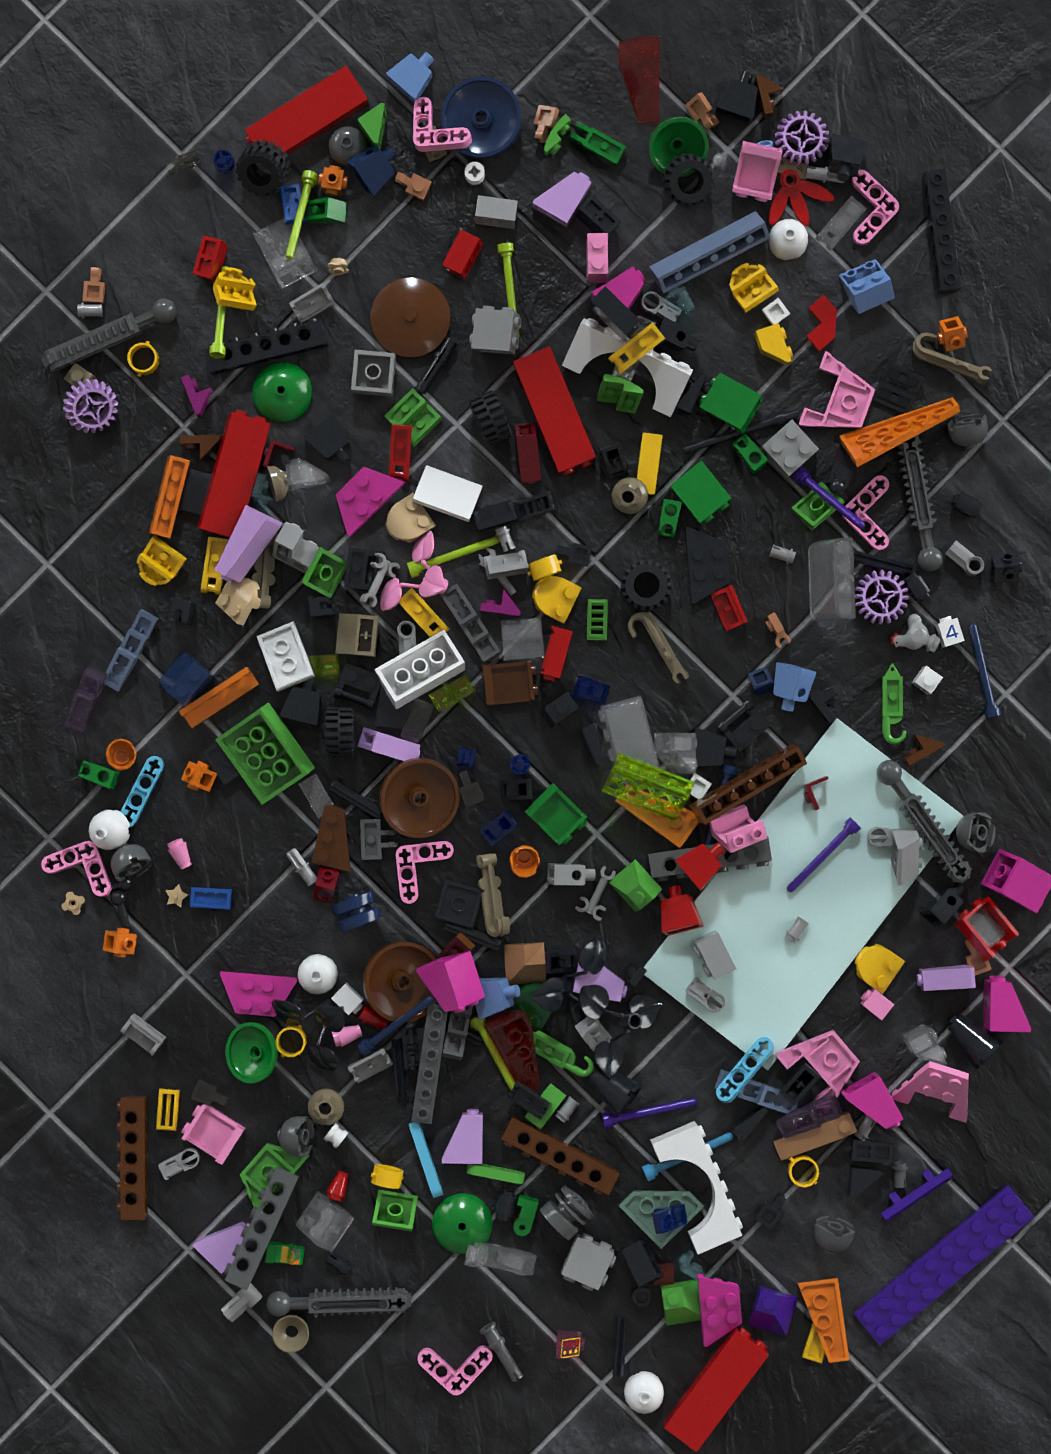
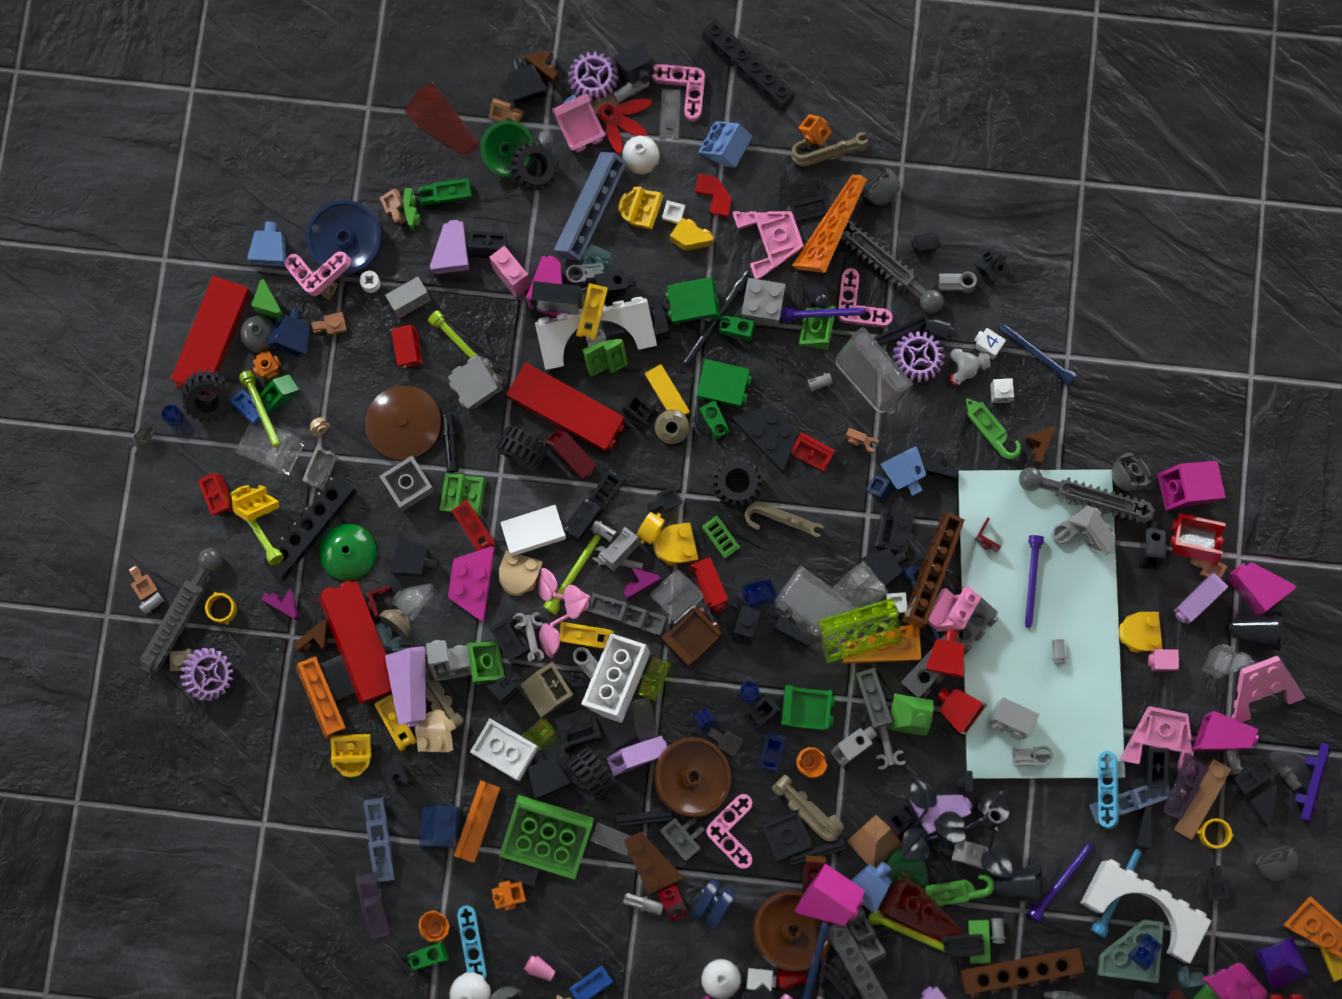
camera: 30 degrees left, 10 degrees down
none -> dark grey plate [856,668,892,729]

